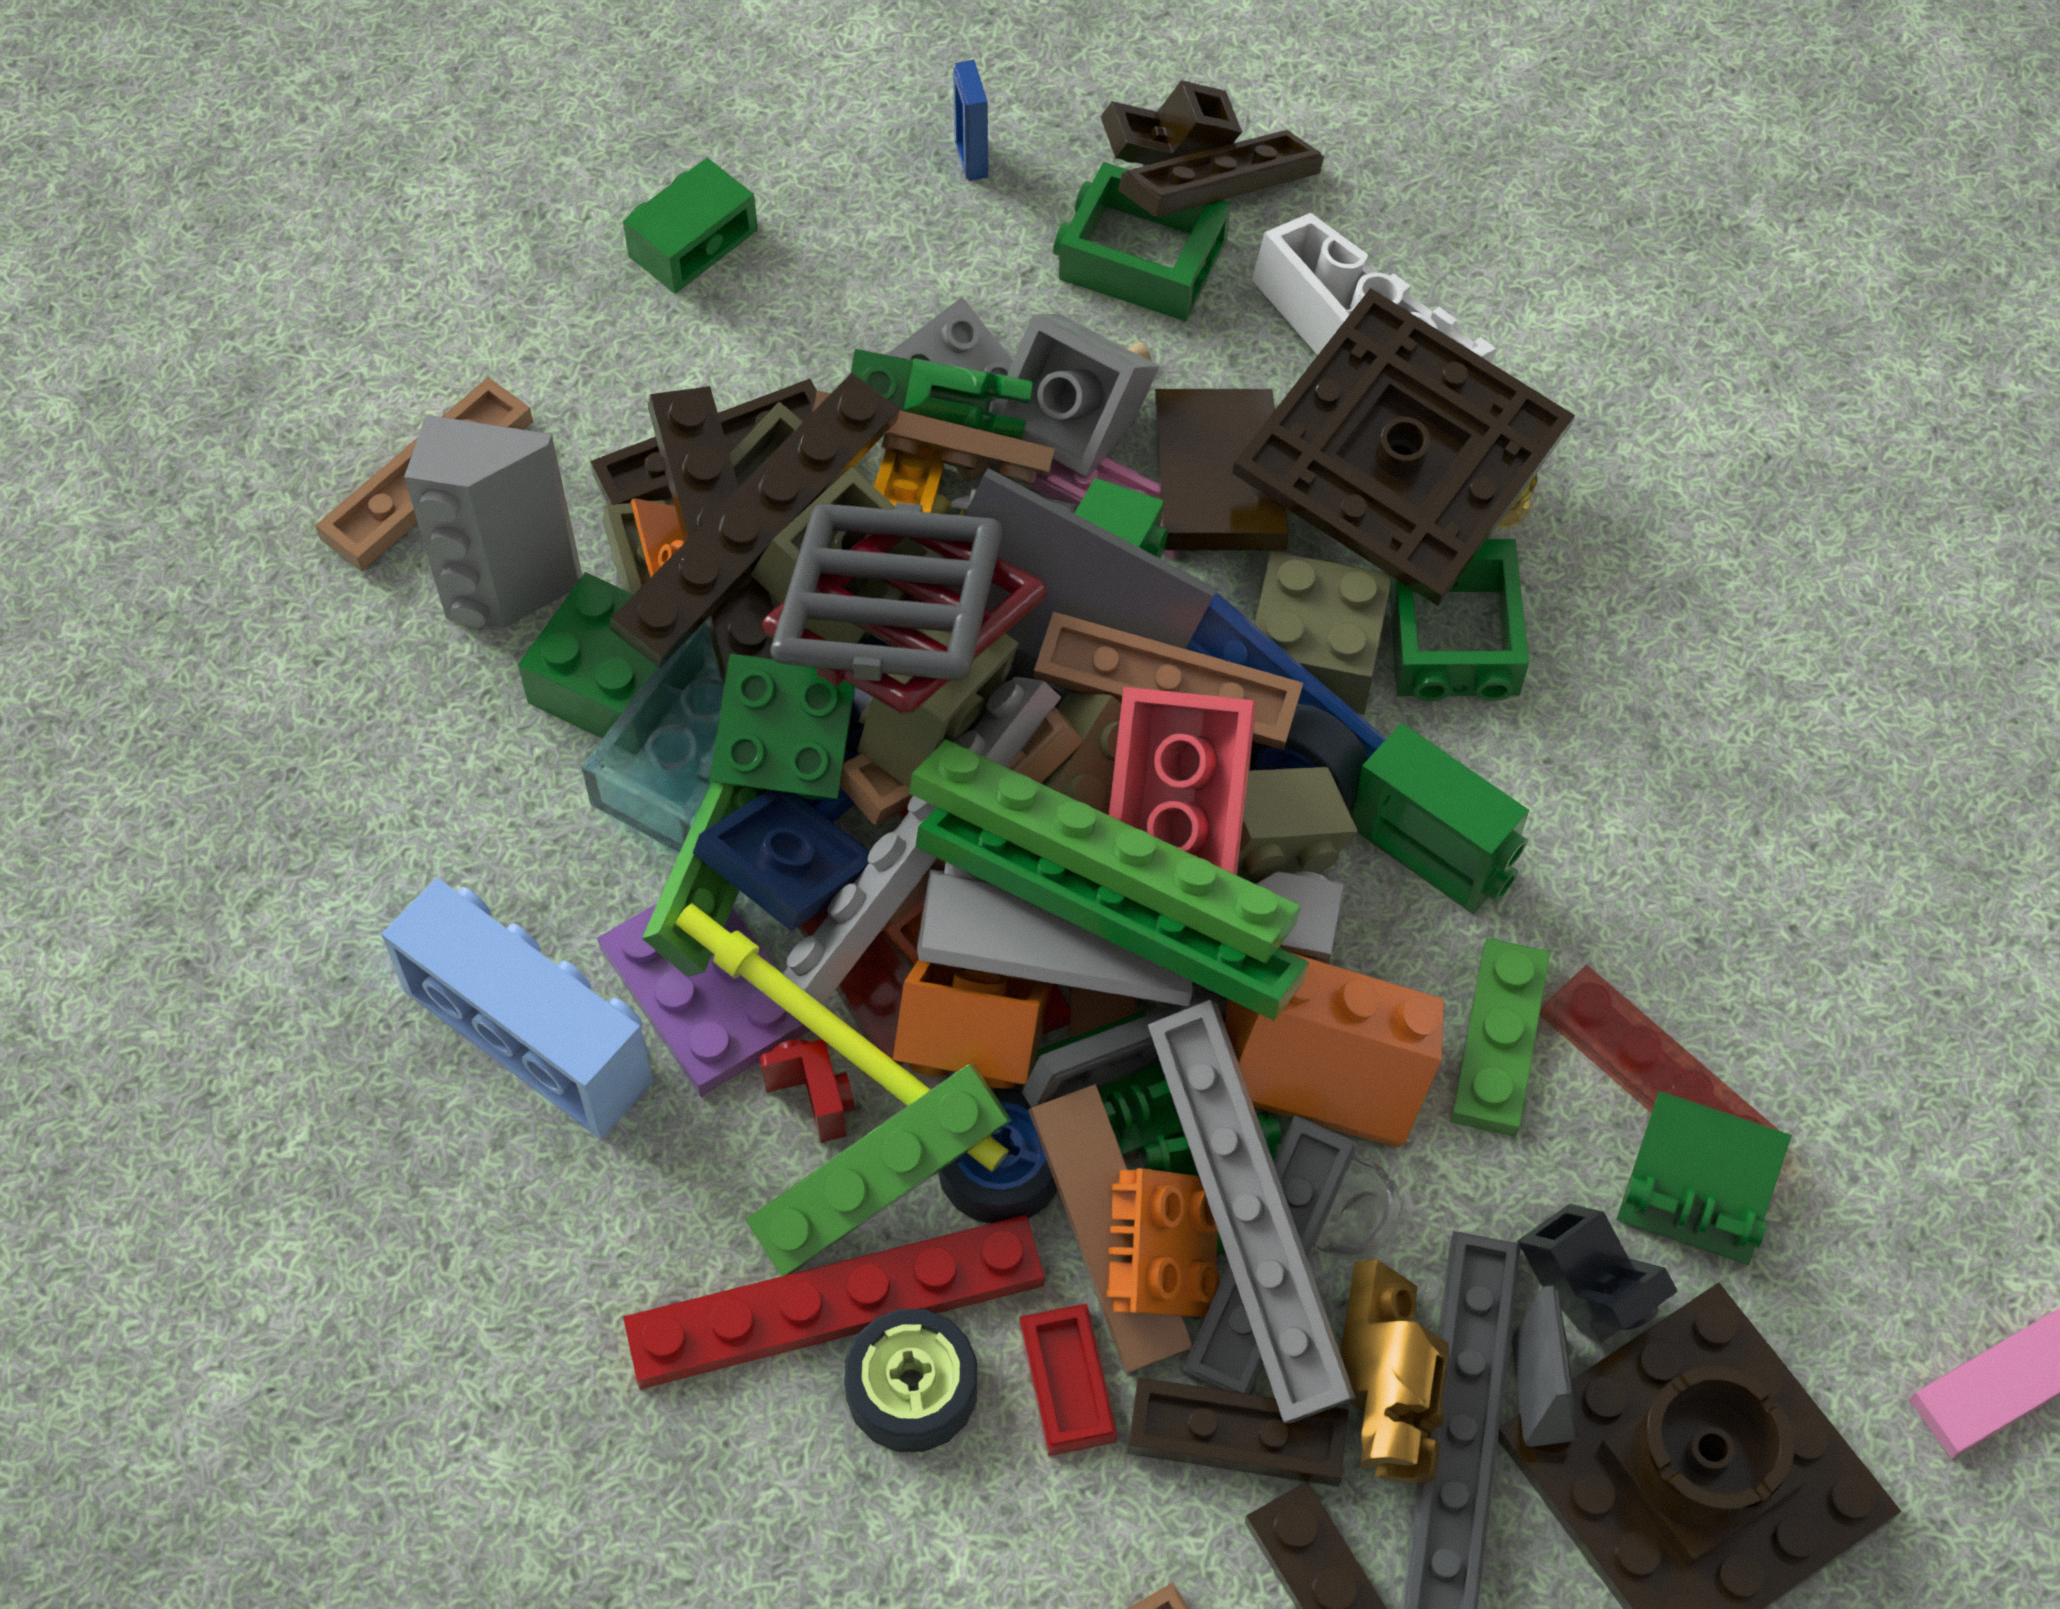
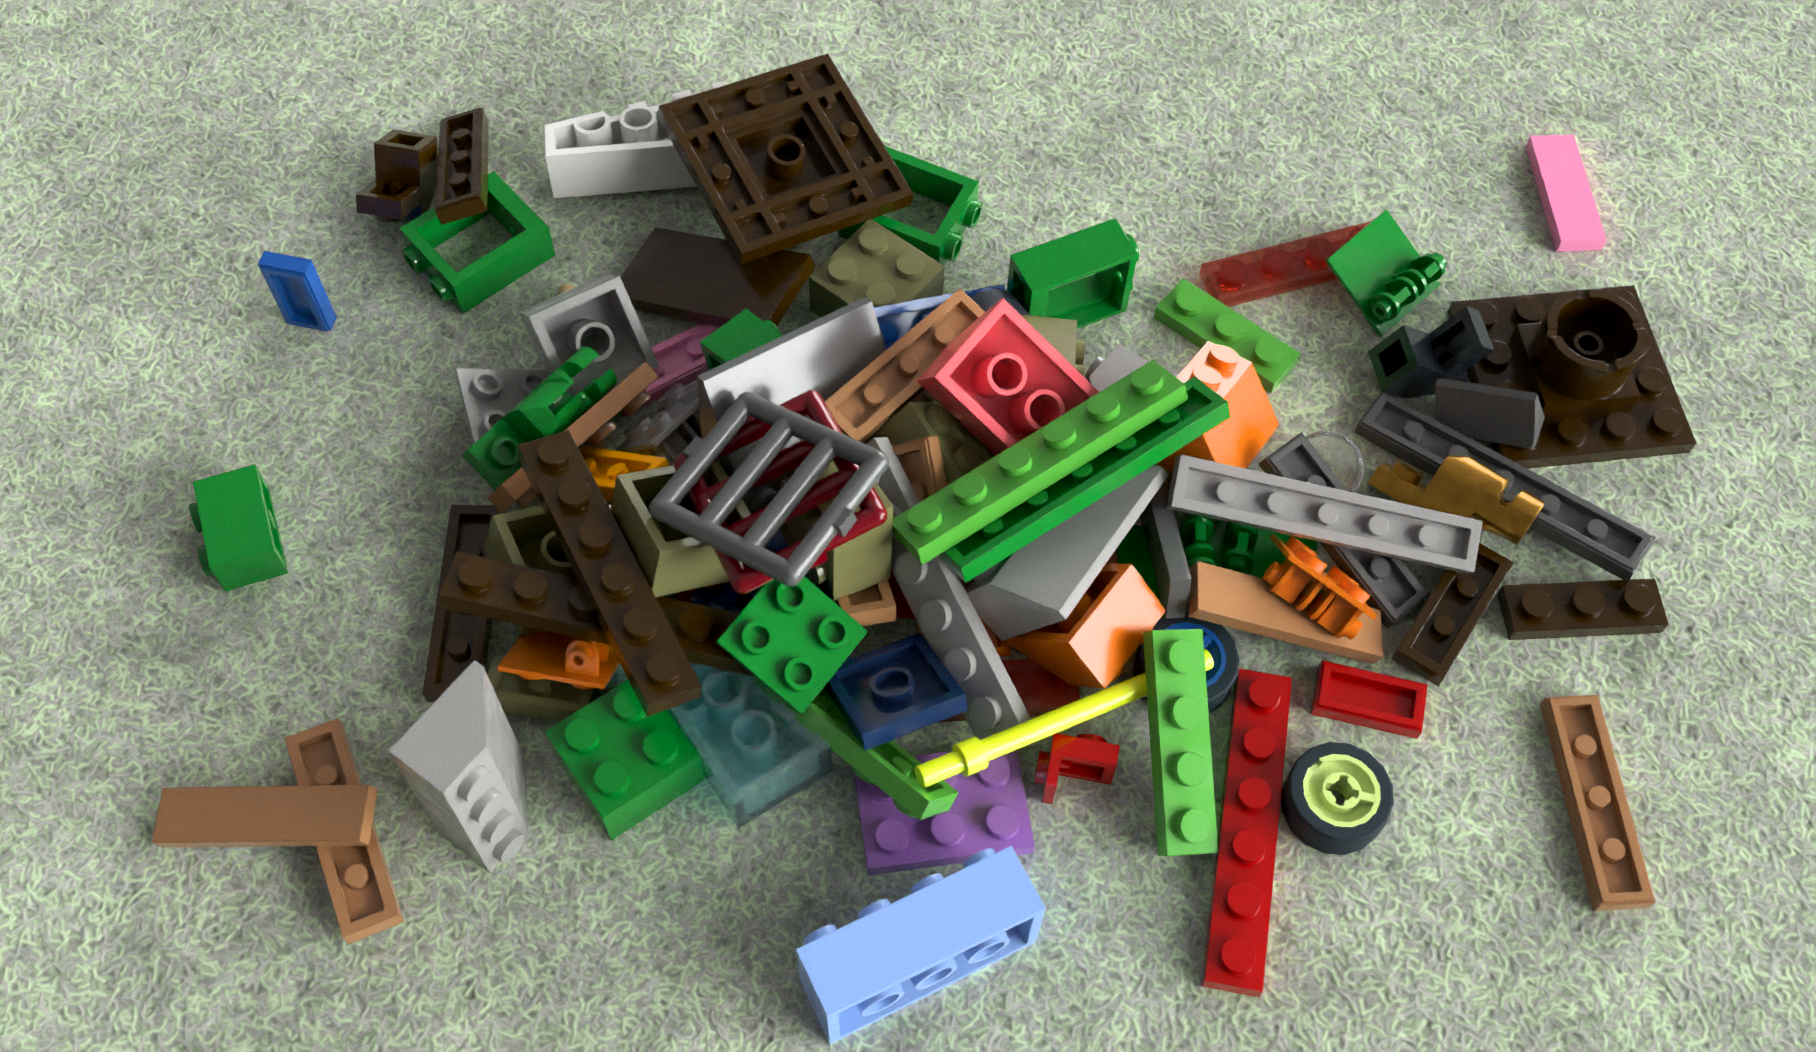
camera: 65 degrees left, 0 degrees up
none -> medium nougat tile [151,784,378,848]

